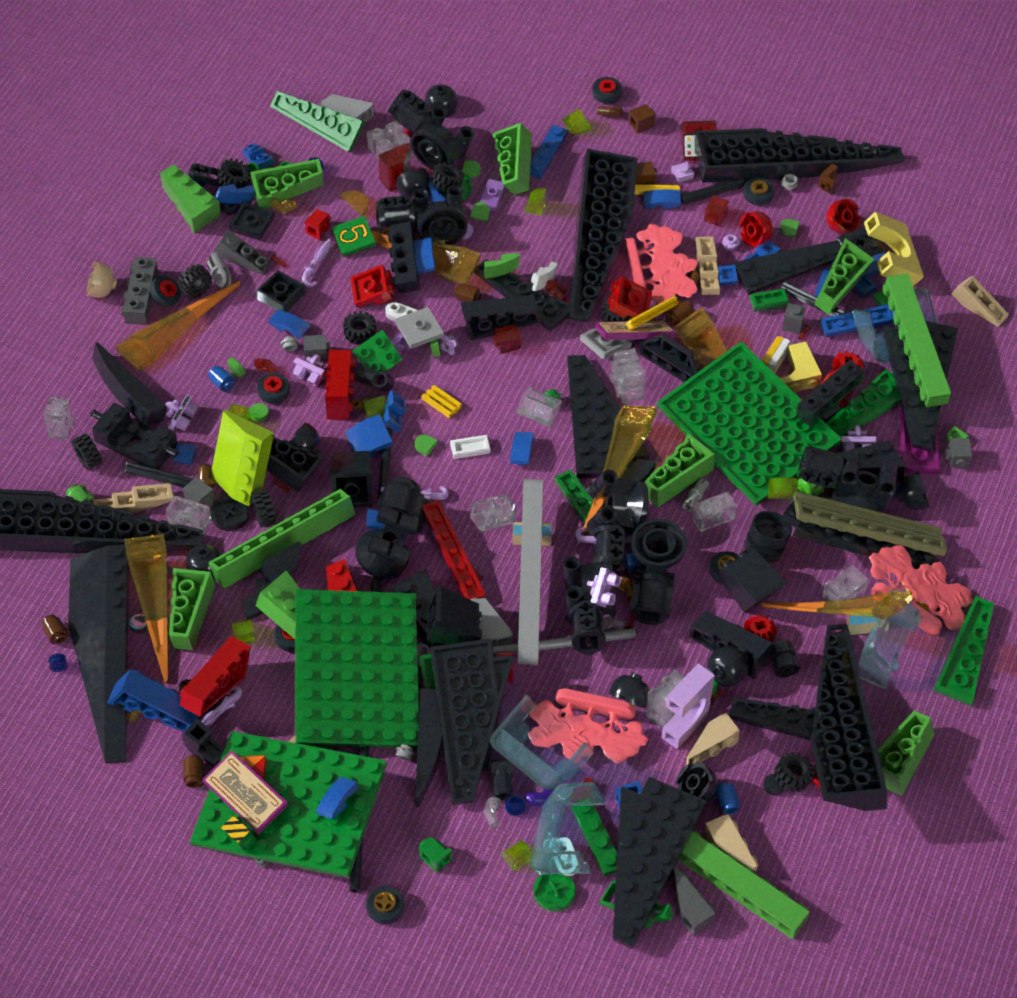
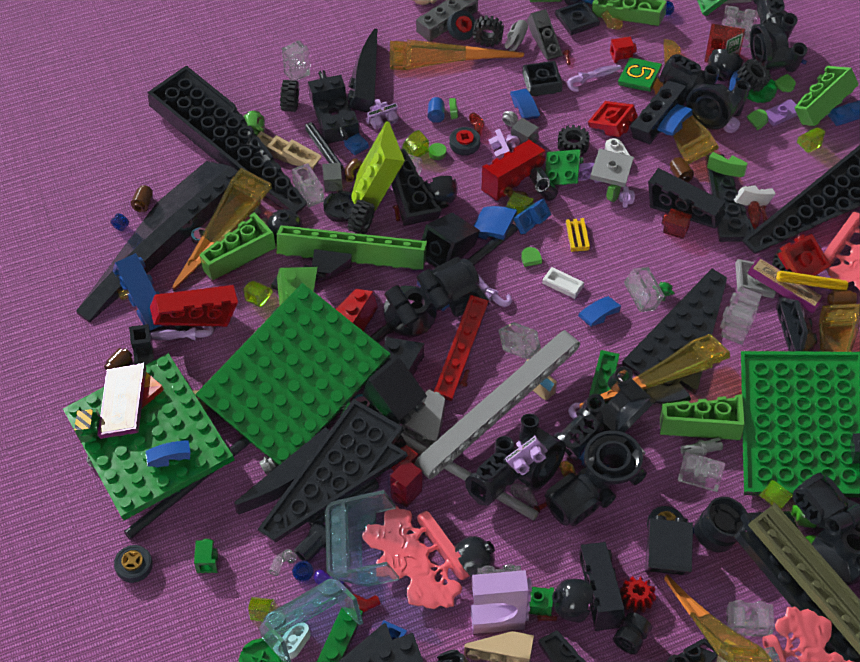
camera: 45 degrees right, 0 degrees up
black cylinder [424,84,458,117] -> none
none -> dark red brick [390,459,422,508]

